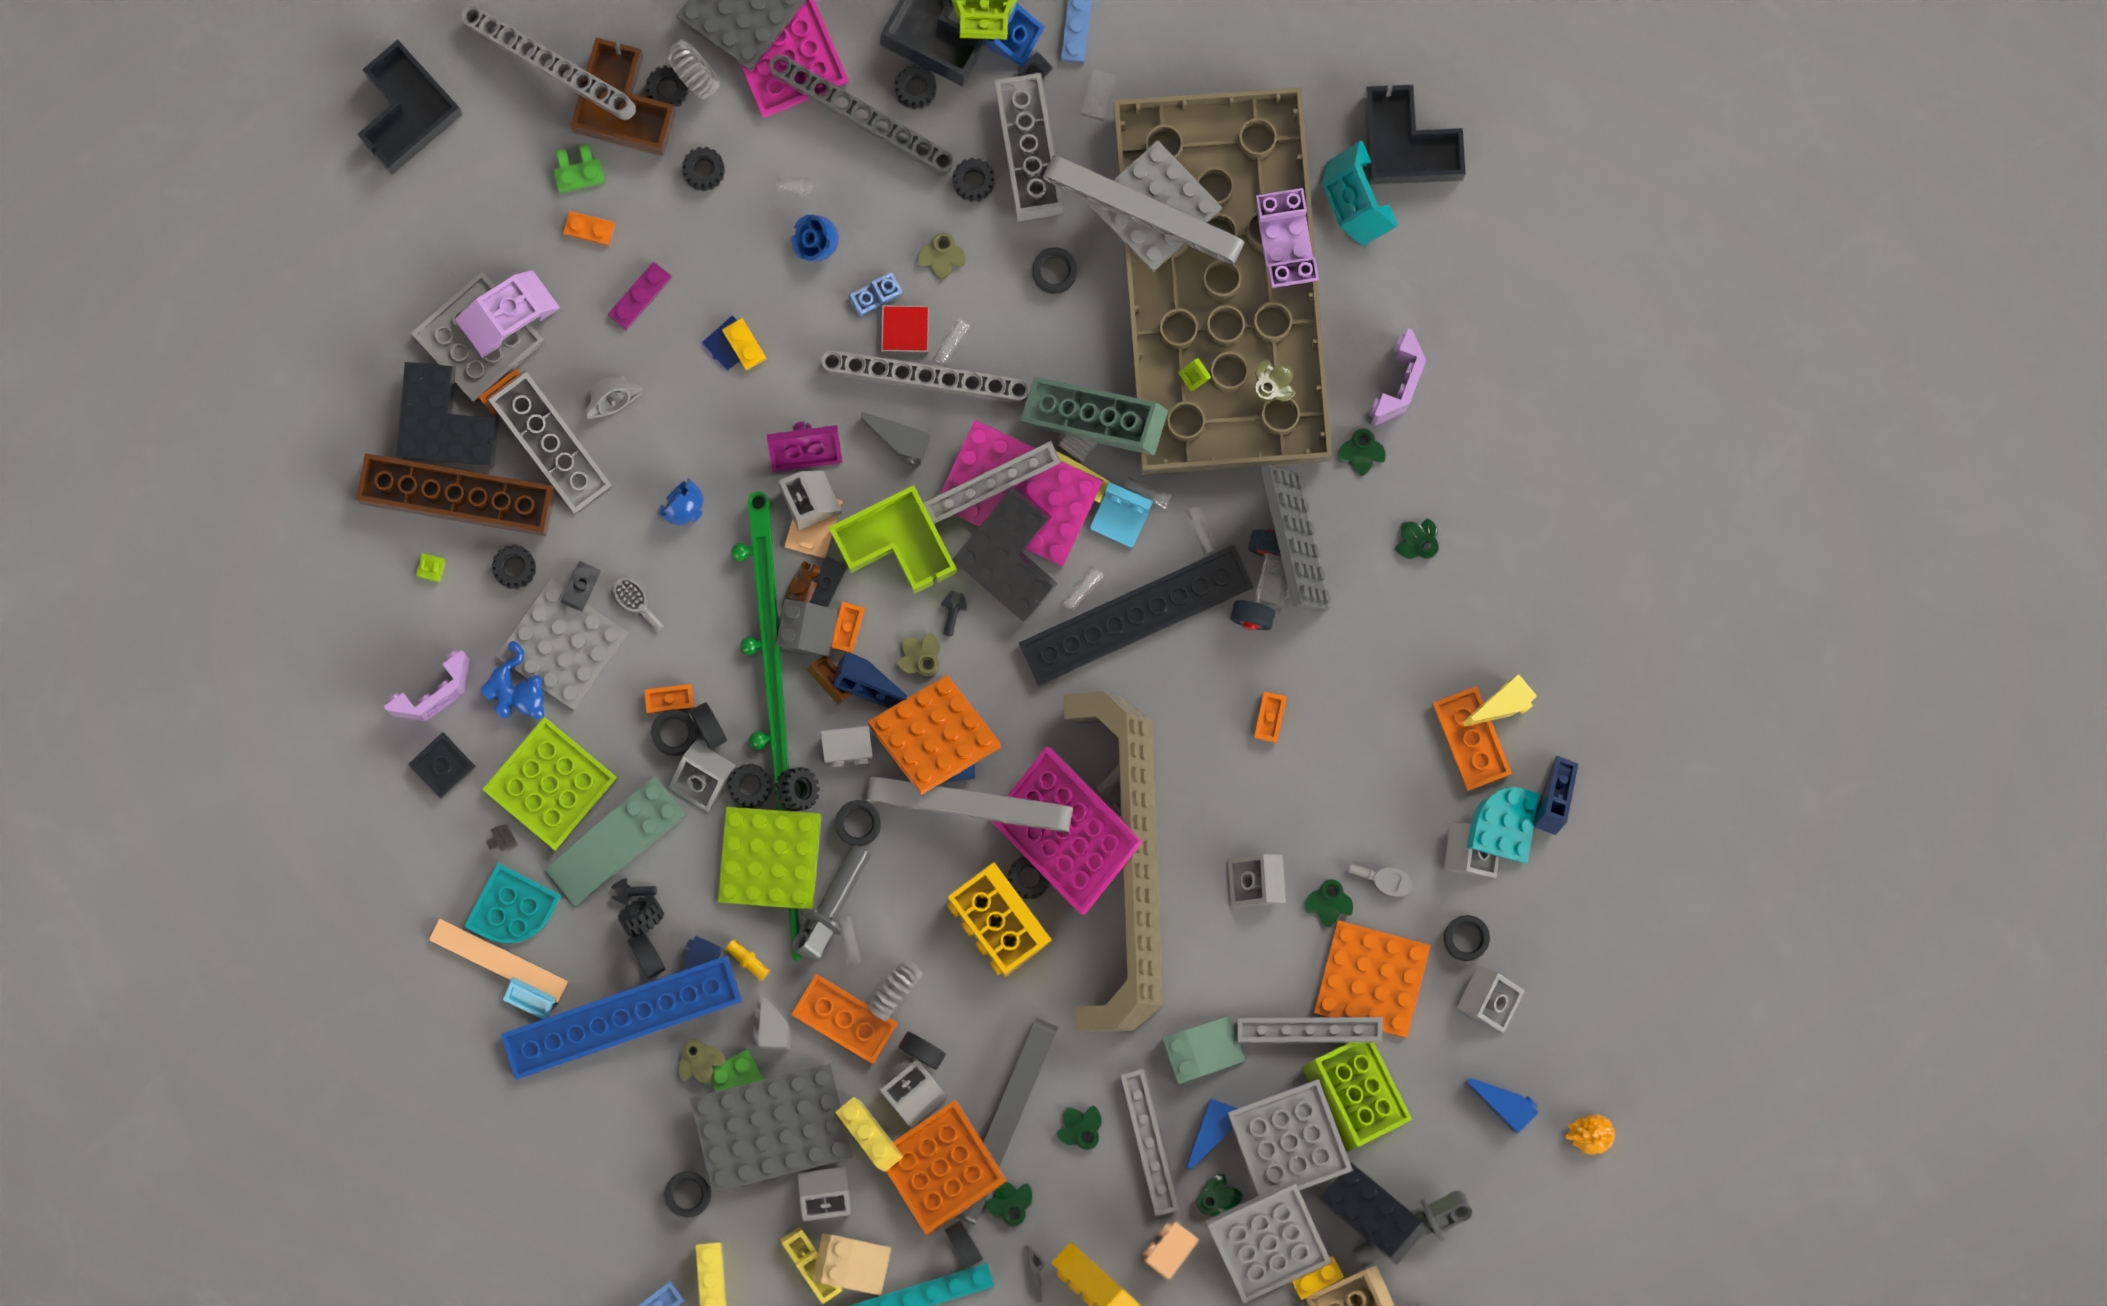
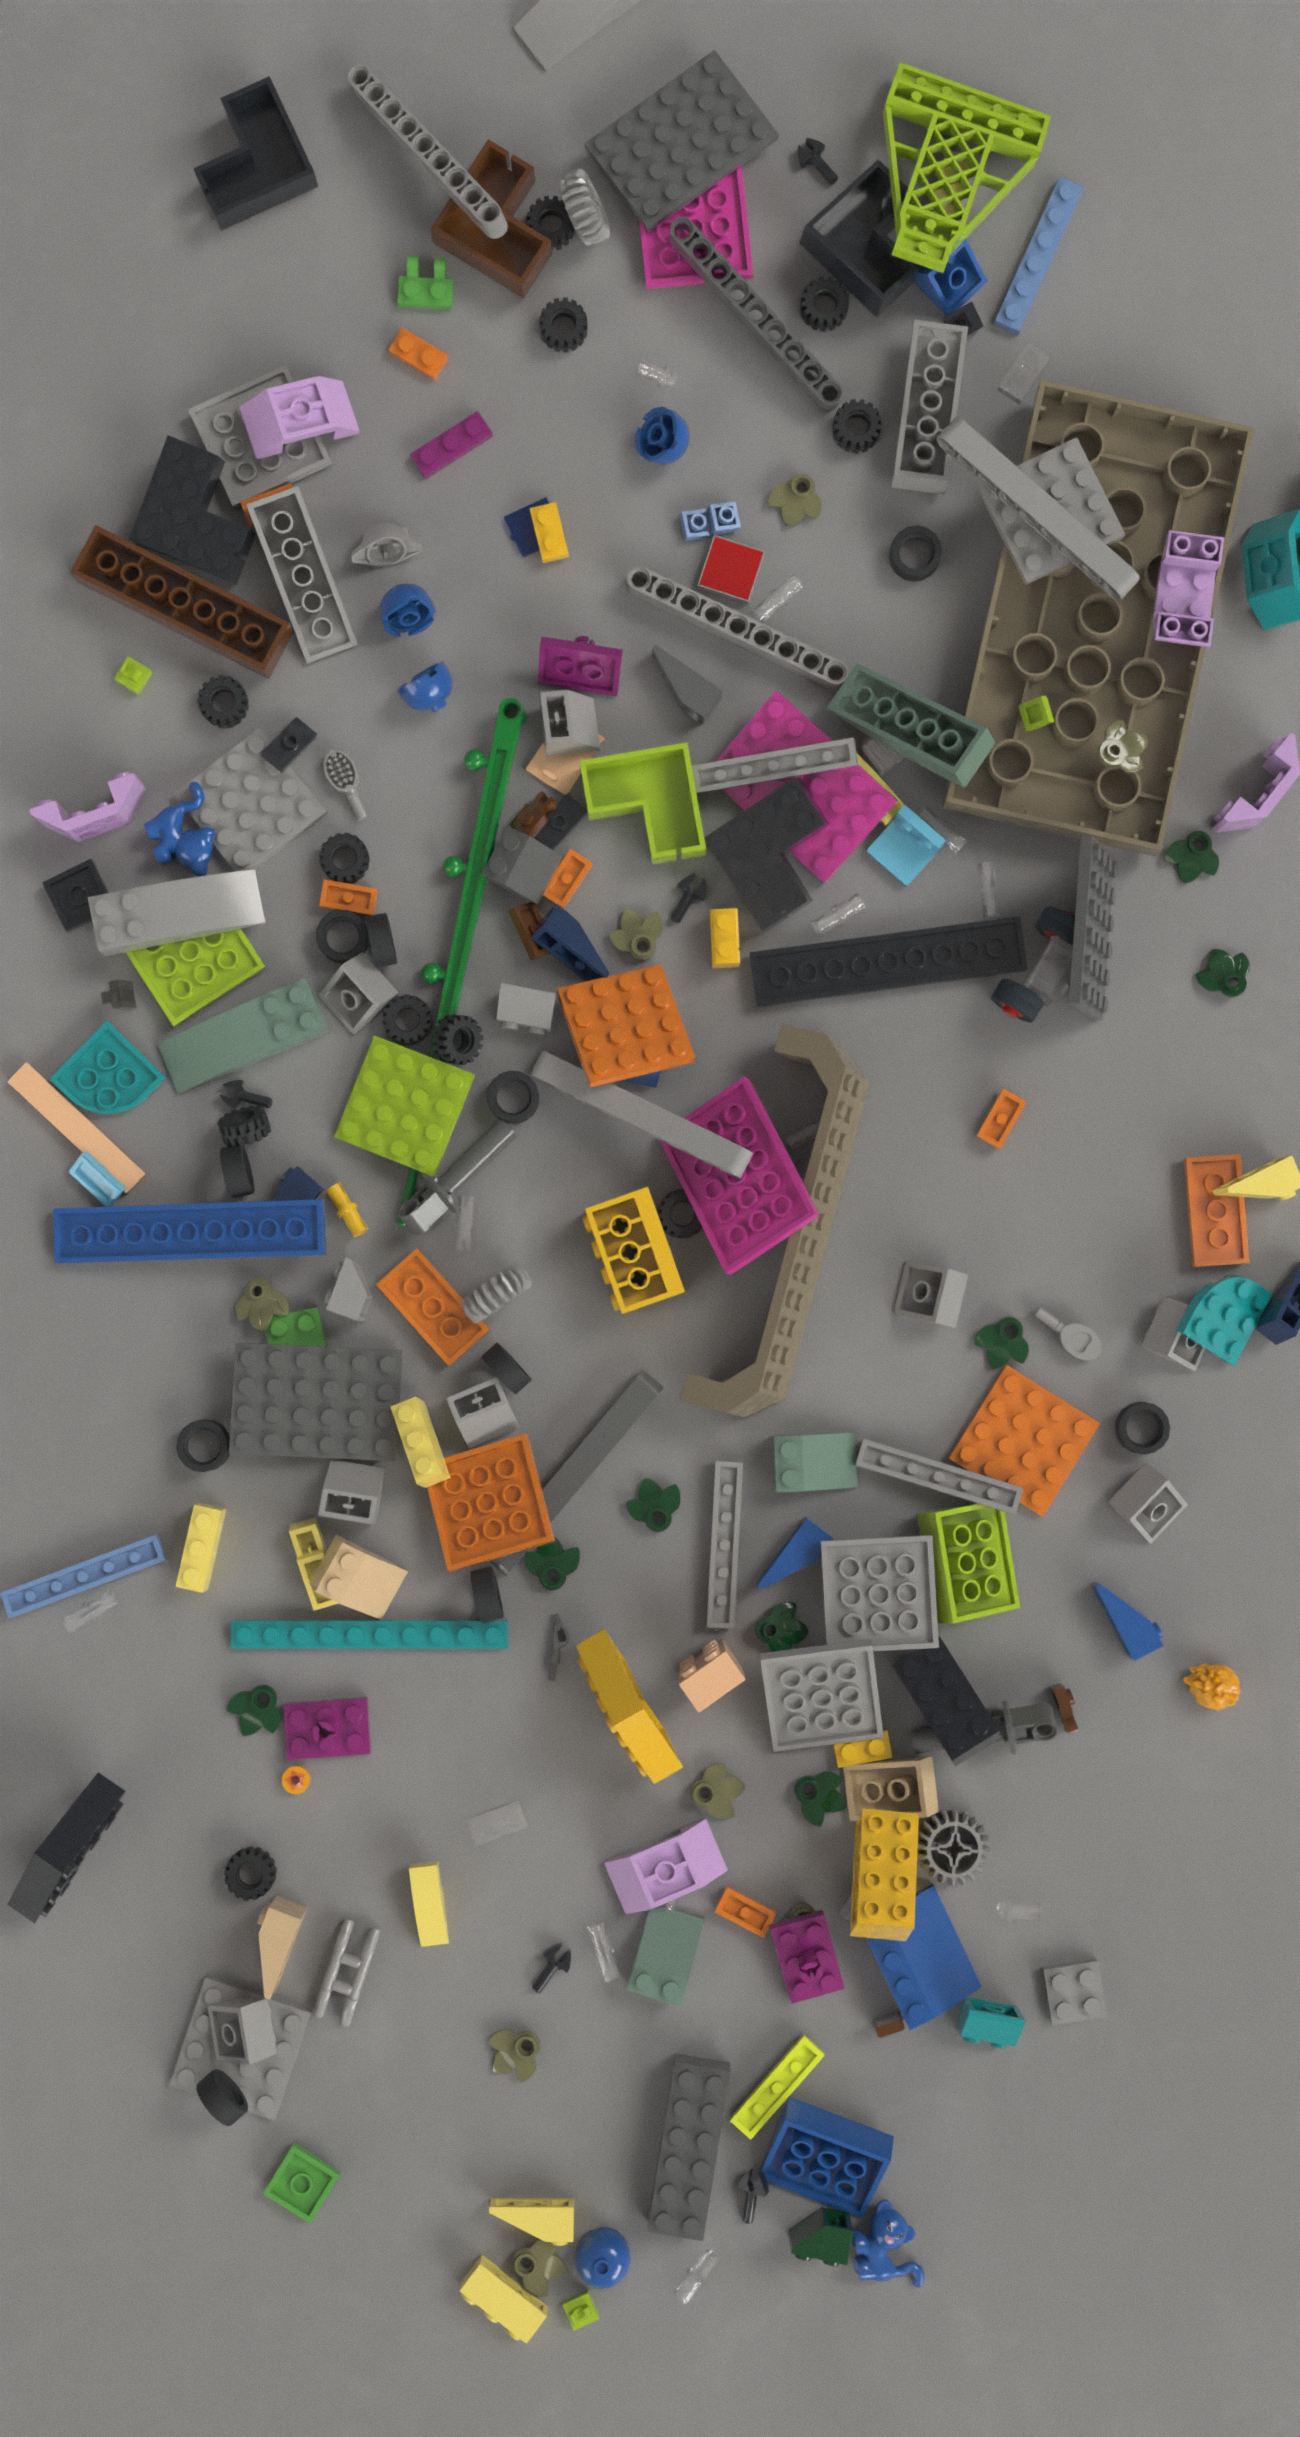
camera: 20 degrees right, 5 degrees up
none -> light grey slope [88,869,266,956]
none -> black tyre [319,833,370,883]
none -> blue cylinder [380,583,436,637]
none -> yellow brick [709,908,740,969]
none -> reddish brown plate [1050,1683,1079,1735]

